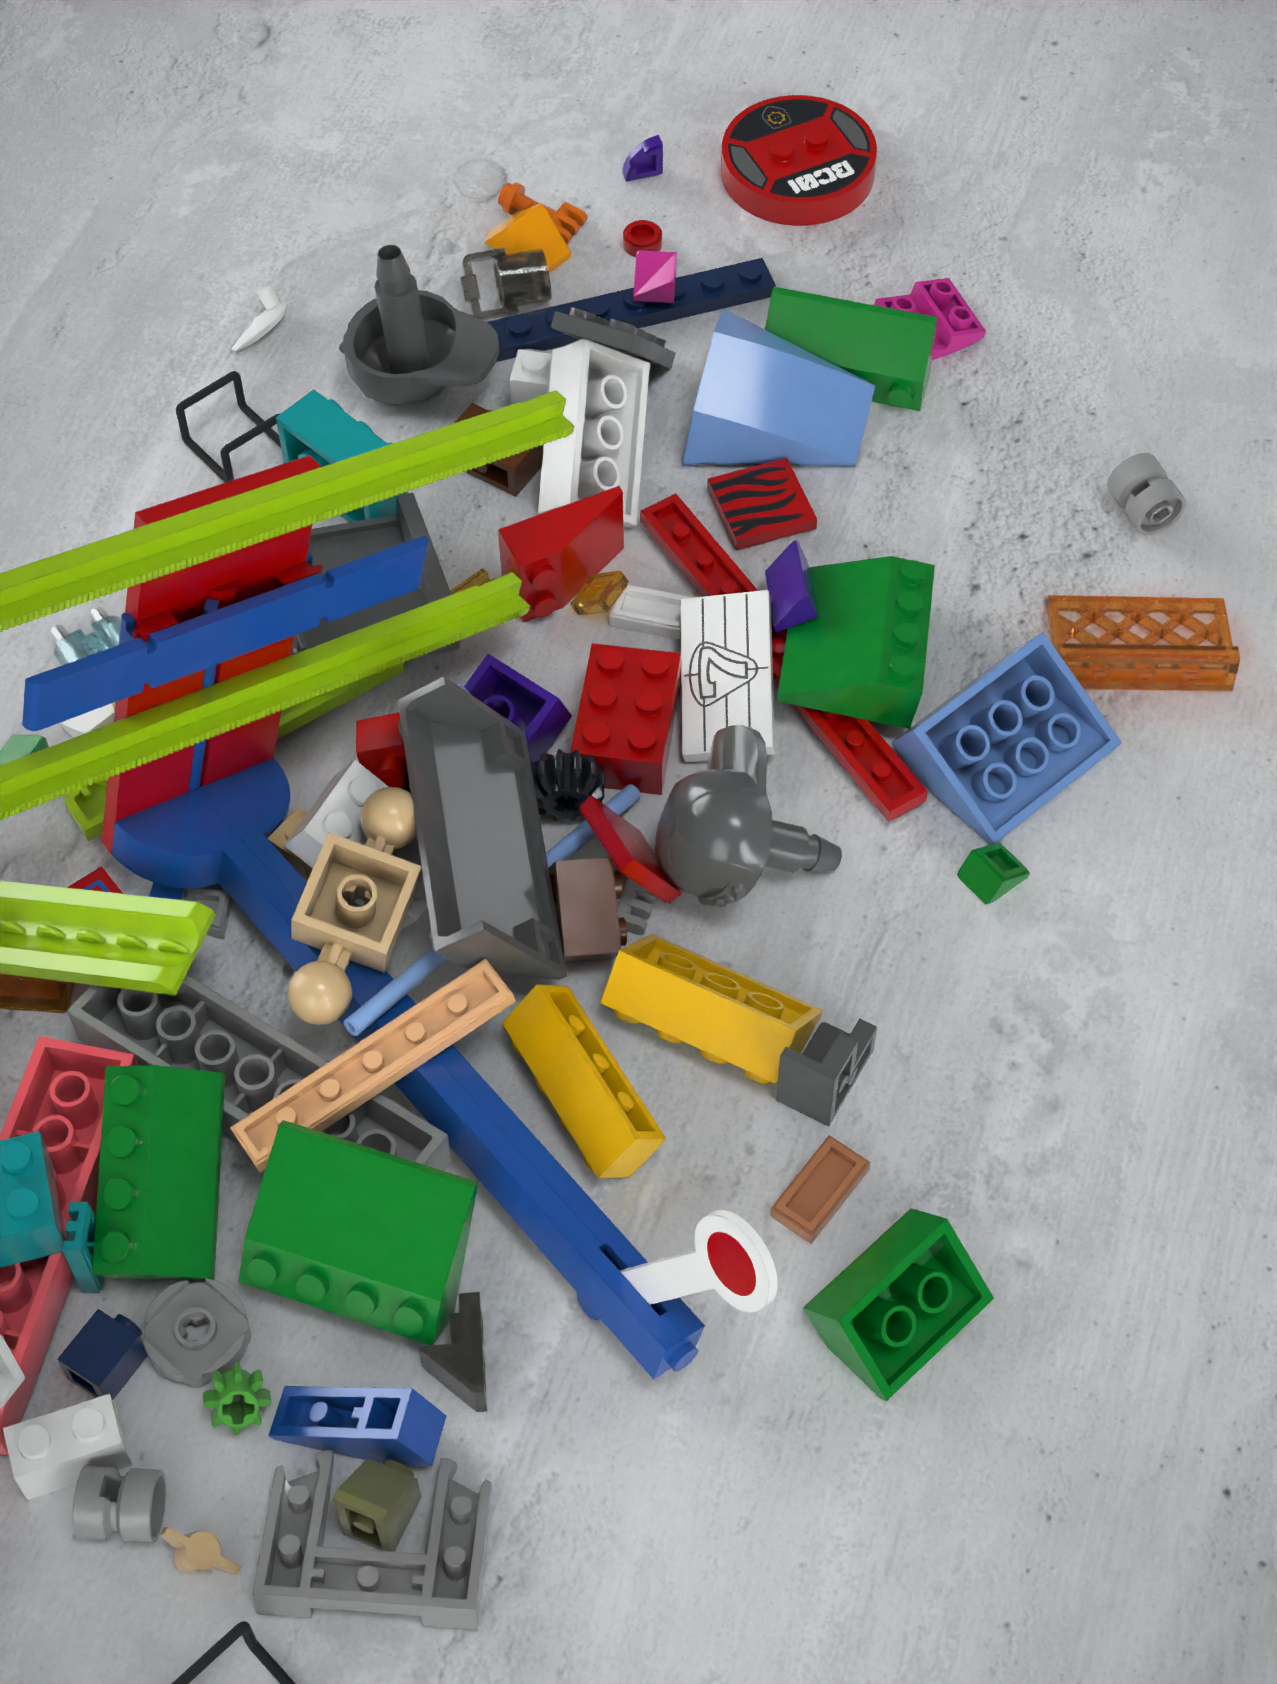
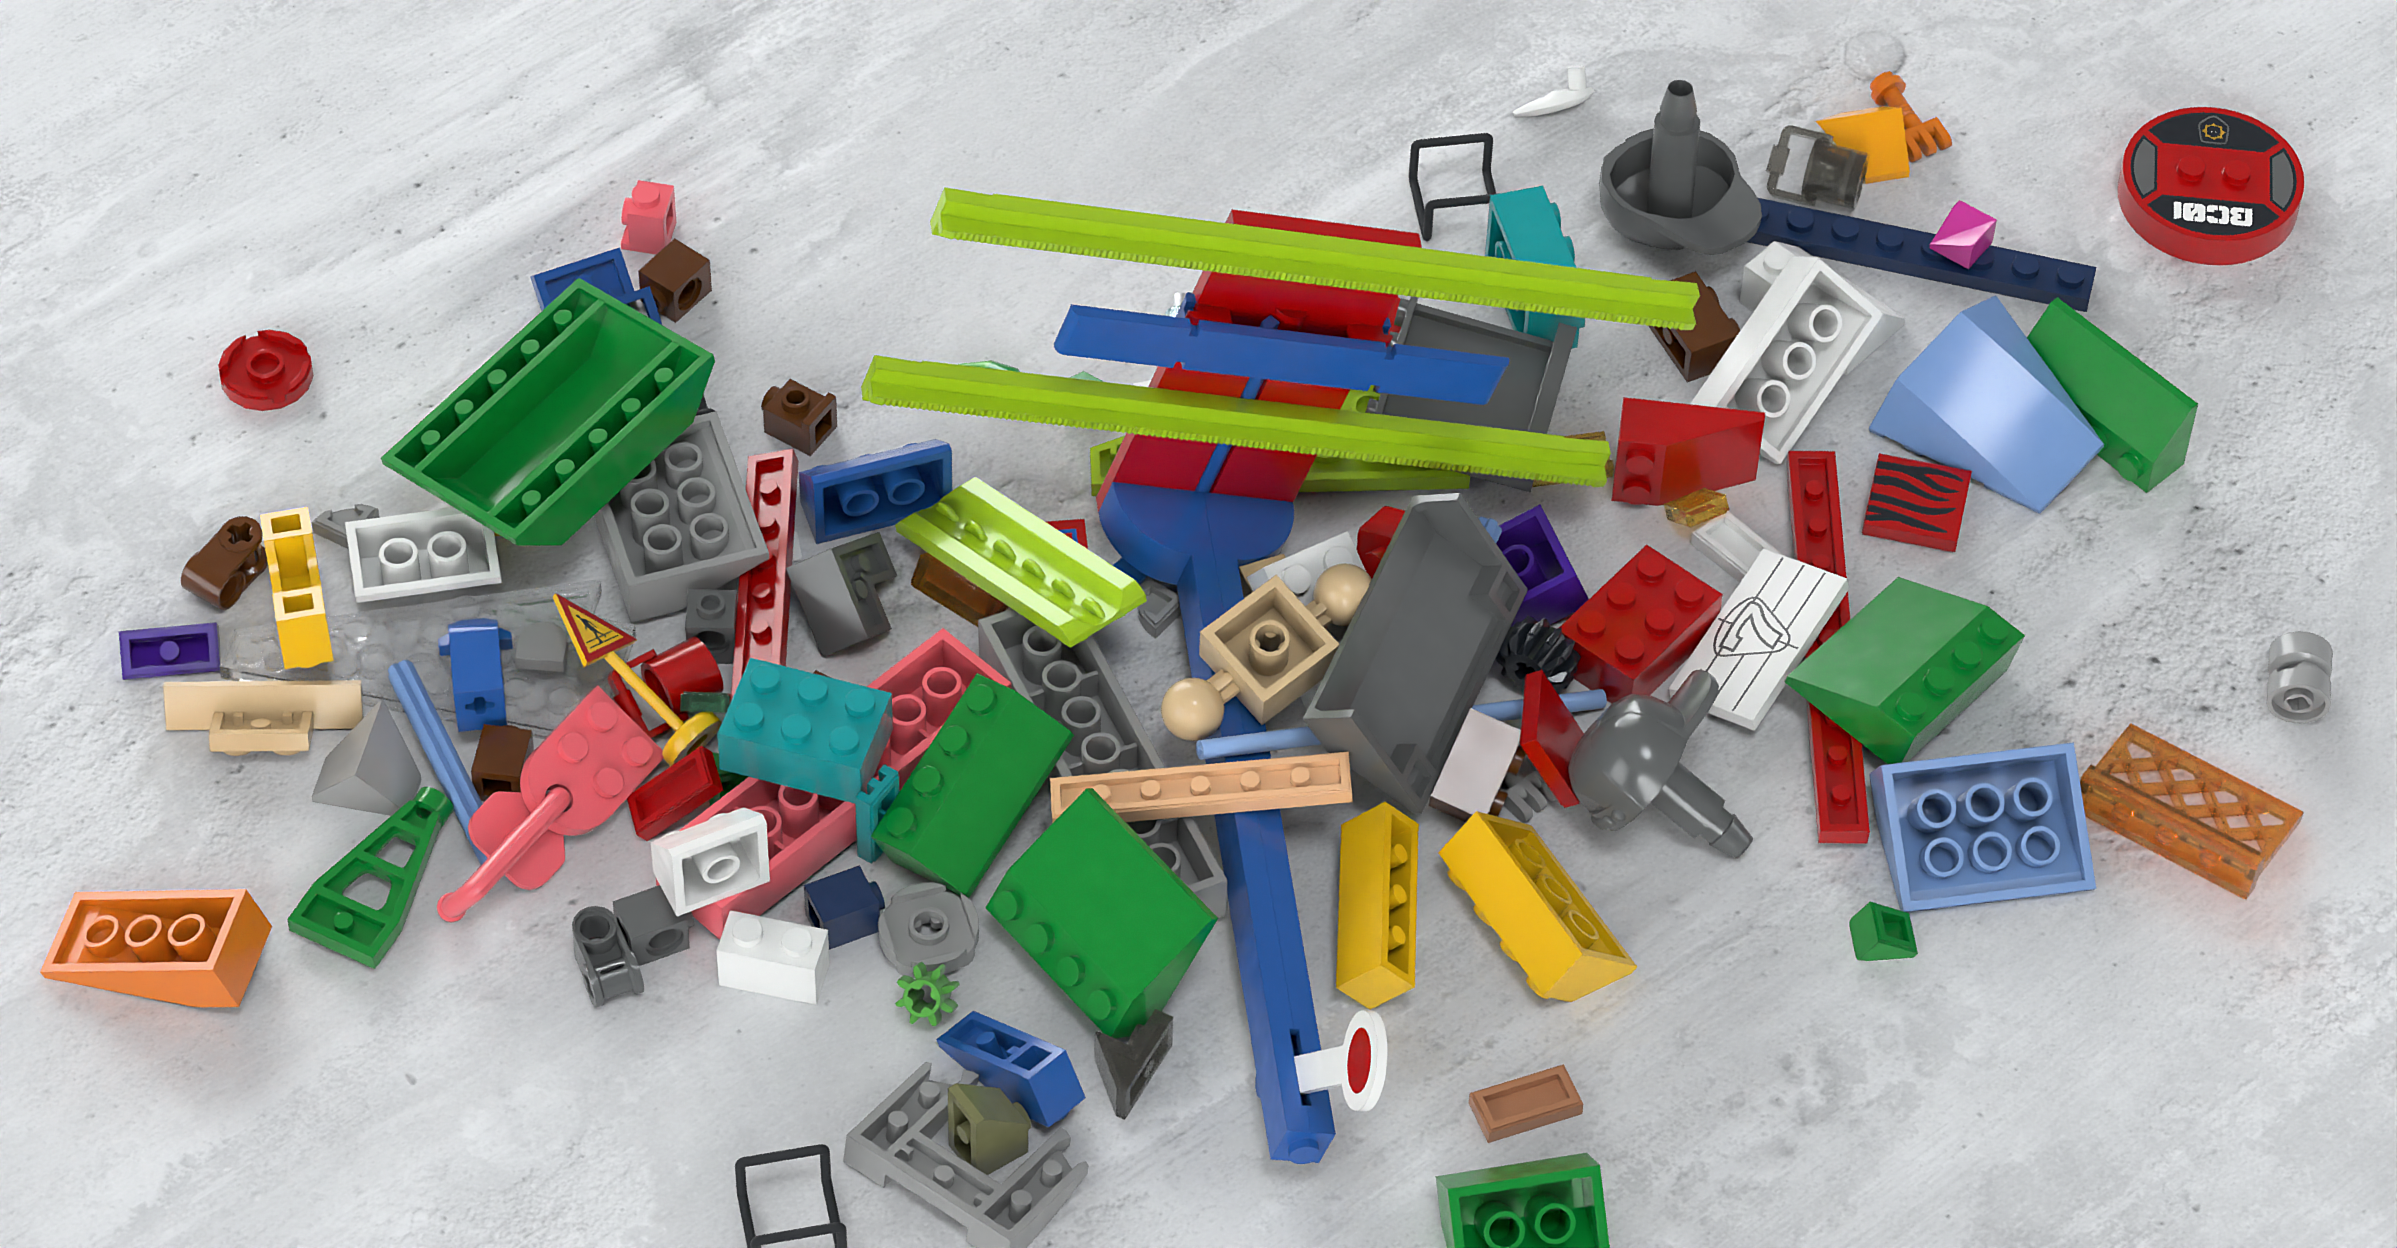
camera: 30 degrees right, 5 degrees down
light grey wheel [73,1465,166,1543] -> none
tan piece [160,1527,242,1575] -> none
dark grey plate [550,307,676,368] -> none
dark purple tile [622,135,663,182] -> none
red tile [623,220,662,257] -> none
dark purple slope [765,540,818,632] -> none
dark grey panel [776,1018,877,1127] -> none
dark pink slope [874,278,986,360] -> none

